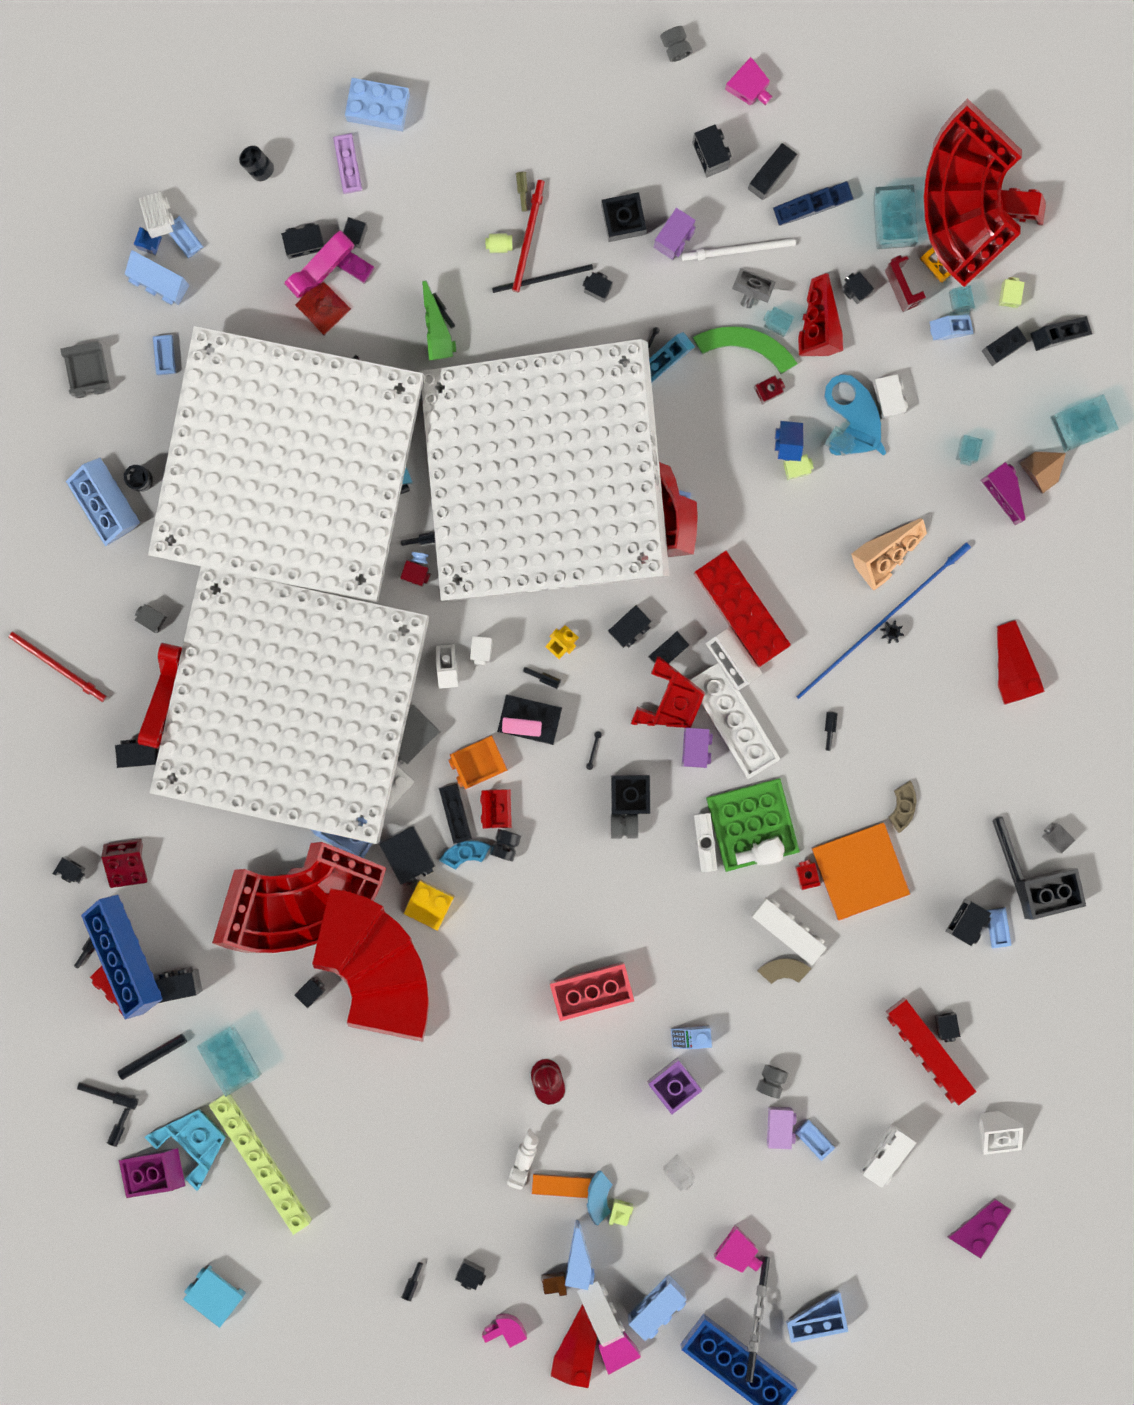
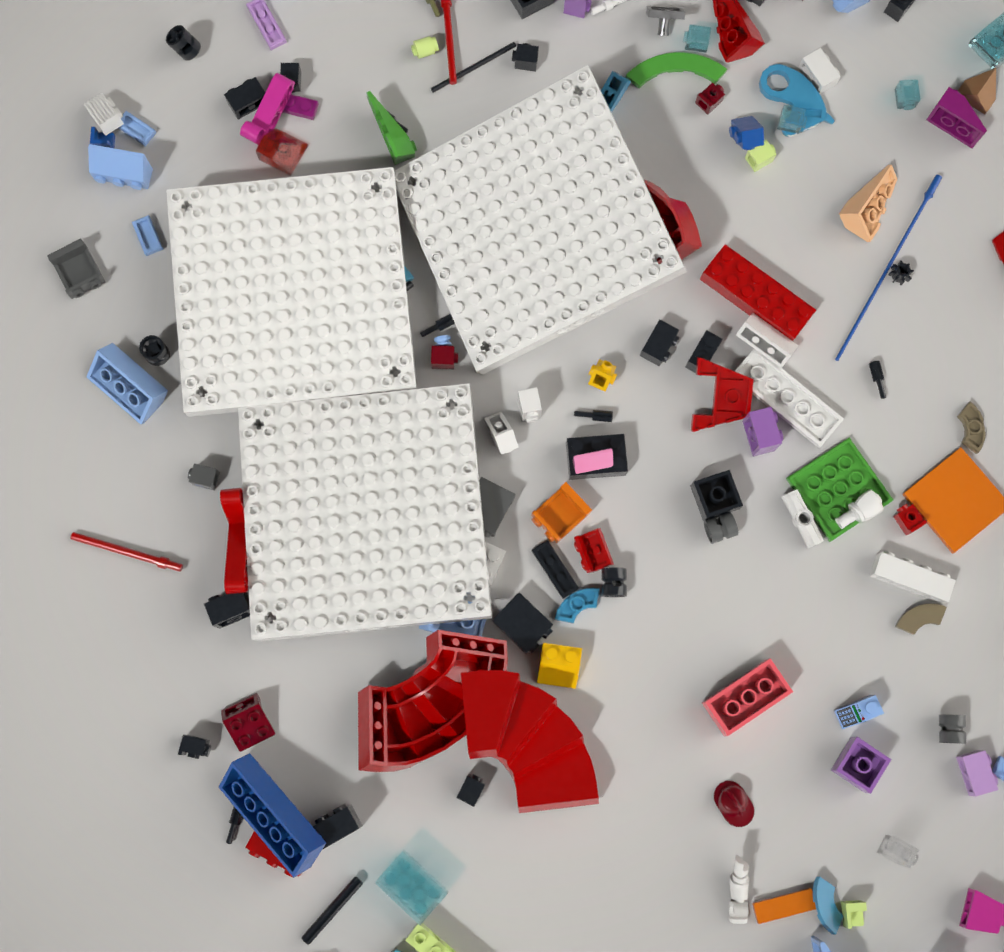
camera: 20 degrees left, 10 degrees down
black hinge [586,731,602,770] -> none

